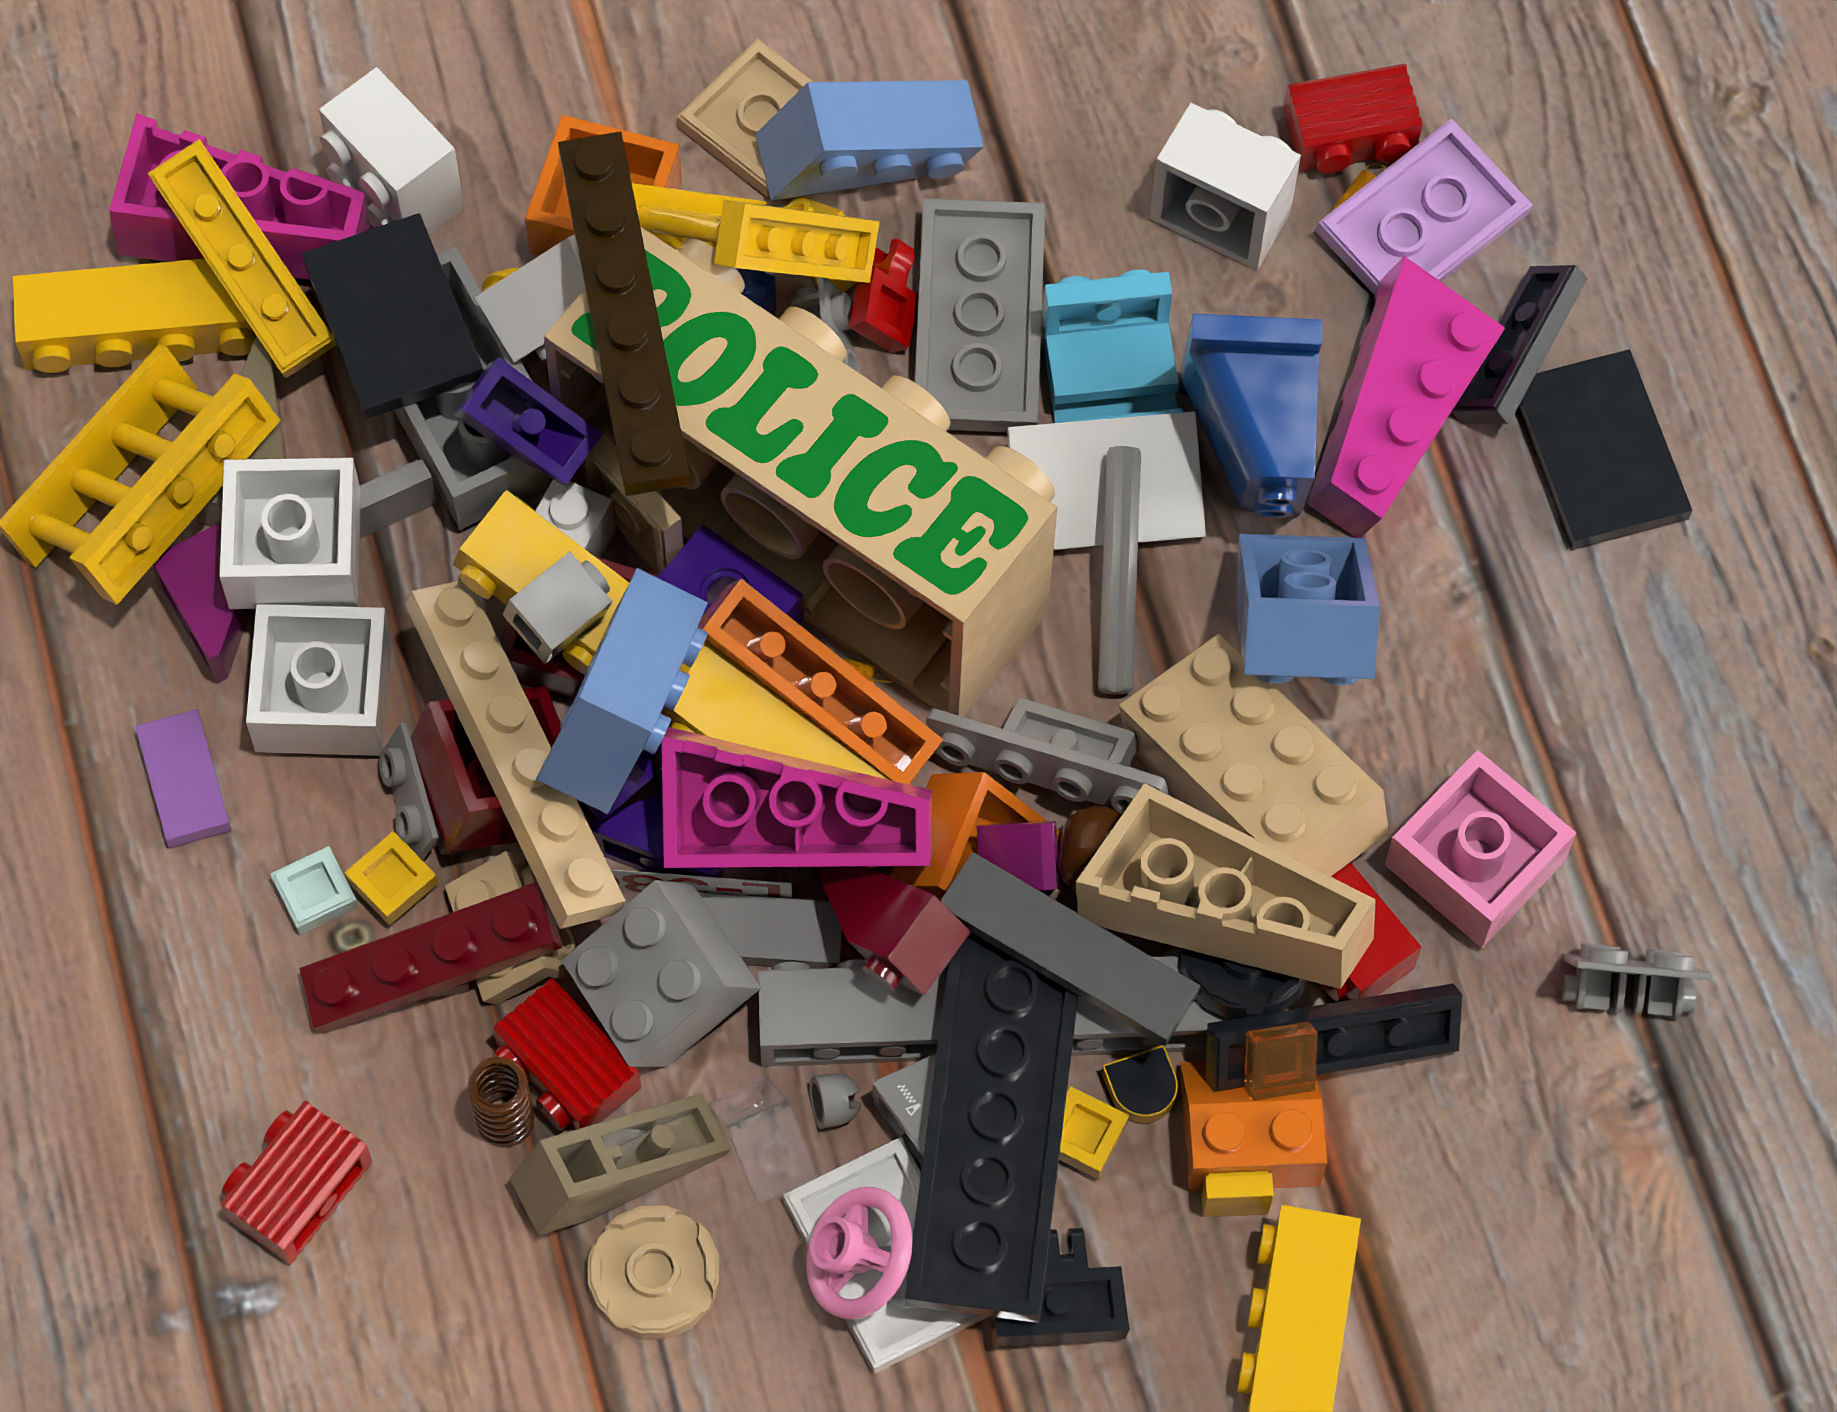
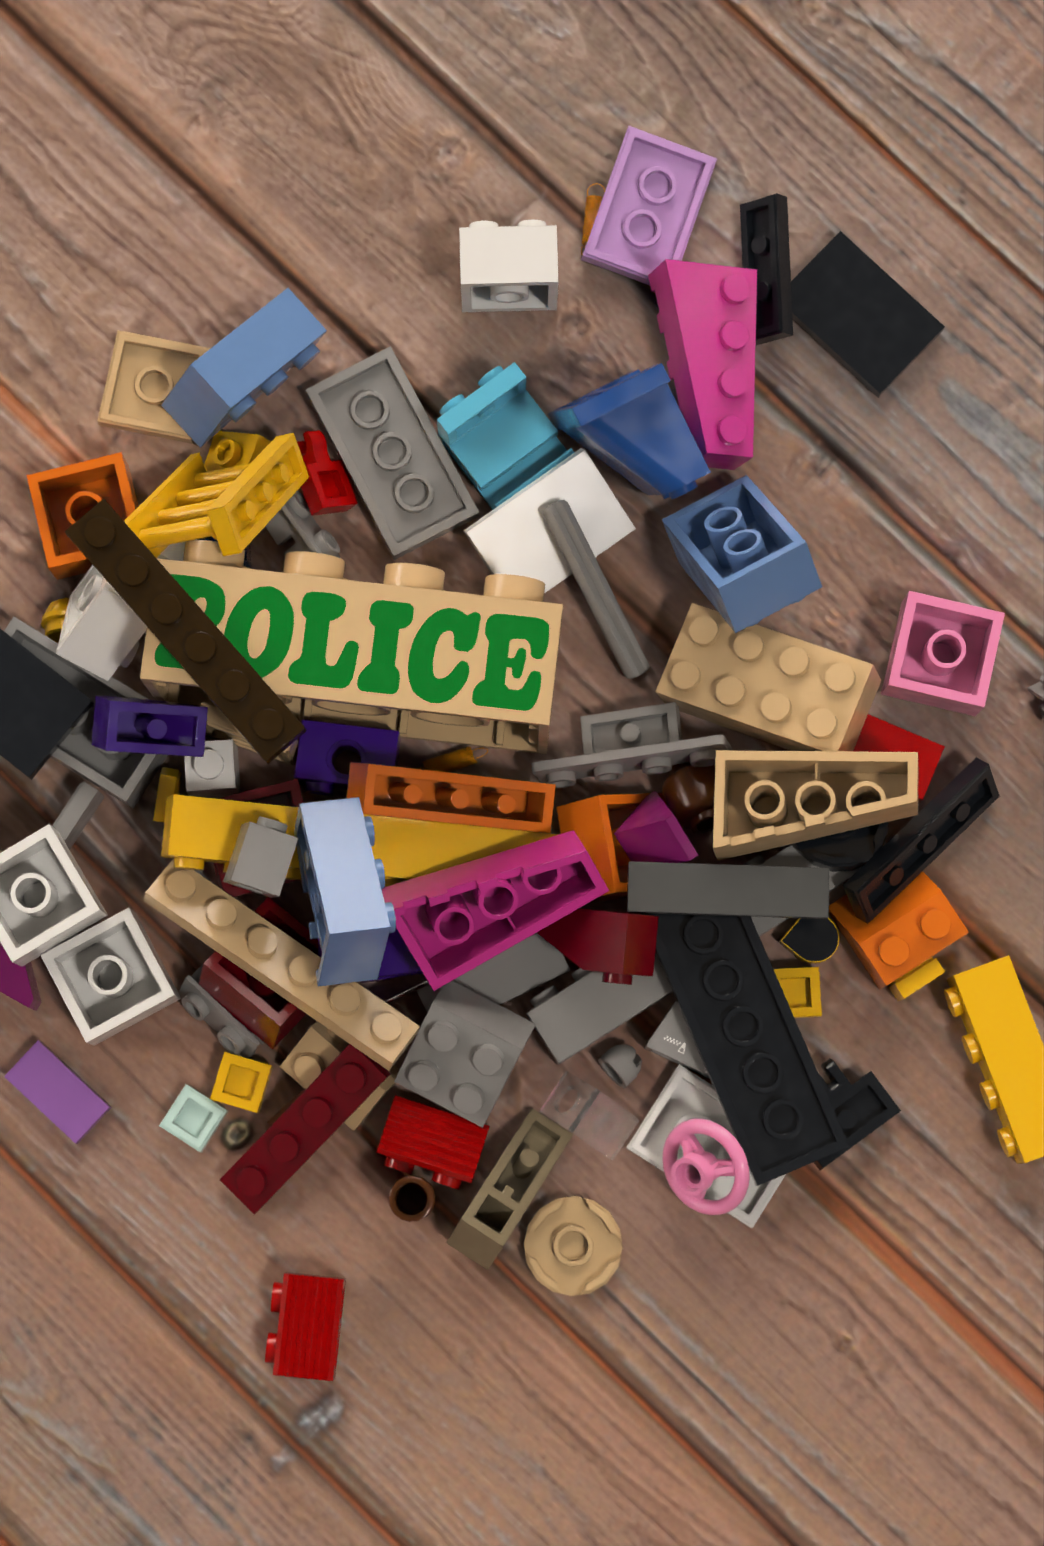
camera: 30 degrees left, 15 degrees up
clear orange tile [1245,1022,1318,1101] -> none
red brick [1283,64,1423,174] -> none

